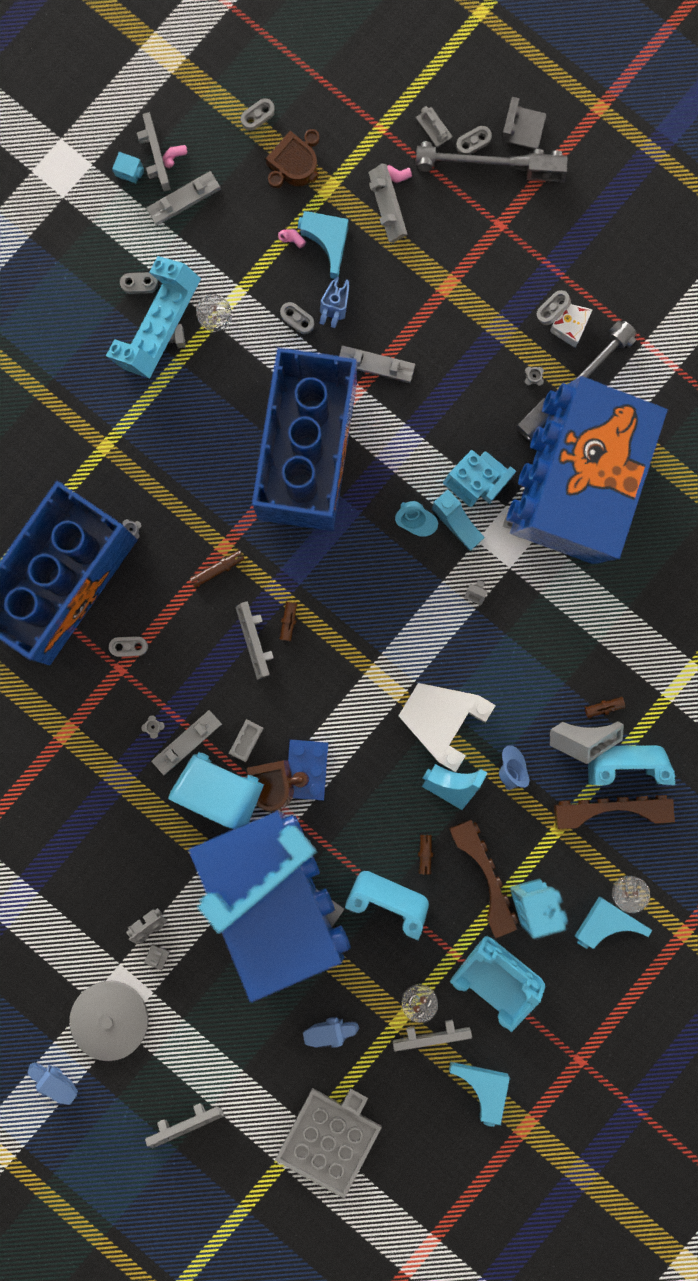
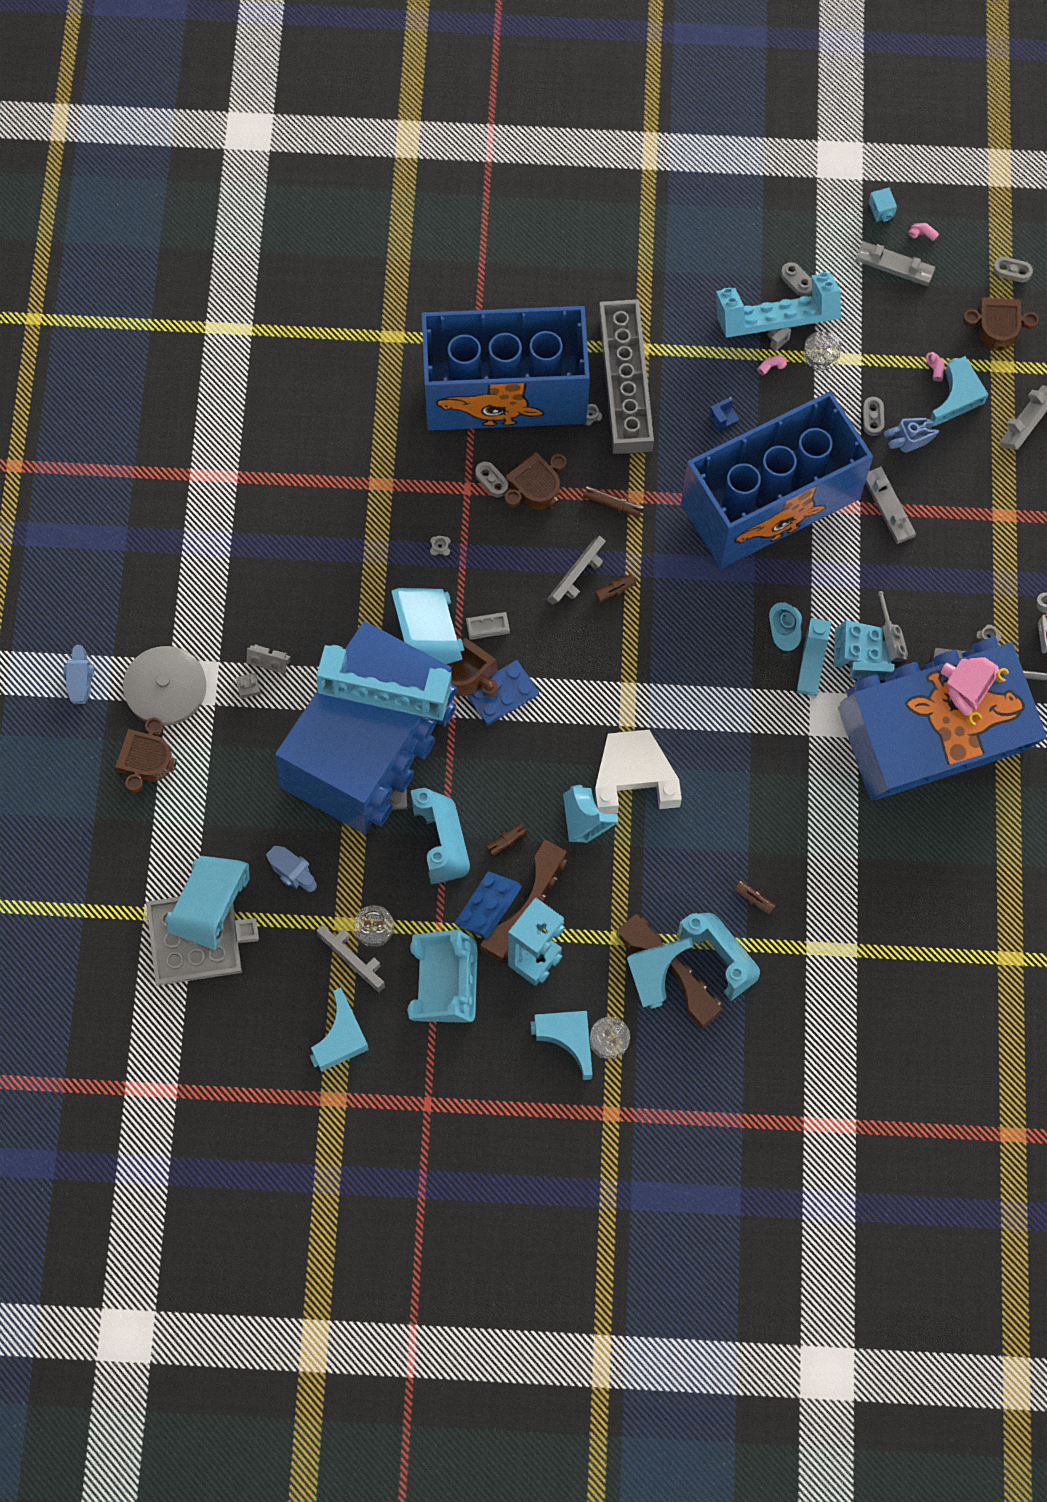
camera: 45 degrees right, 15 degrees down
light grey hinge [137,112,171,191] -> none
light grey hinge [145,1103,224,1148] -> none
light grey hinge [151,710,222,775] -> none
light grey tile [464,580,488,605] -> none
medium blue piece [499,746,530,790] -> none
light grey arch [550,721,624,764] -> none
none -> reddish brown piece [115,717,177,793]
none -> medium azure windscreen [165,856,249,950]
none -> blue plate [455,871,522,939]
none -> reddish brown piece [505,452,566,510]
none -> light grey brick [599,299,654,454]
none -> medium azure arch [627,936,694,1009]
none -> blue panel [709,397,739,431]
none -> bright pink arm [757,355,787,375]
none -> light grey piece [878,591,908,662]
none -> bright pink torso [941,657,1009,725]

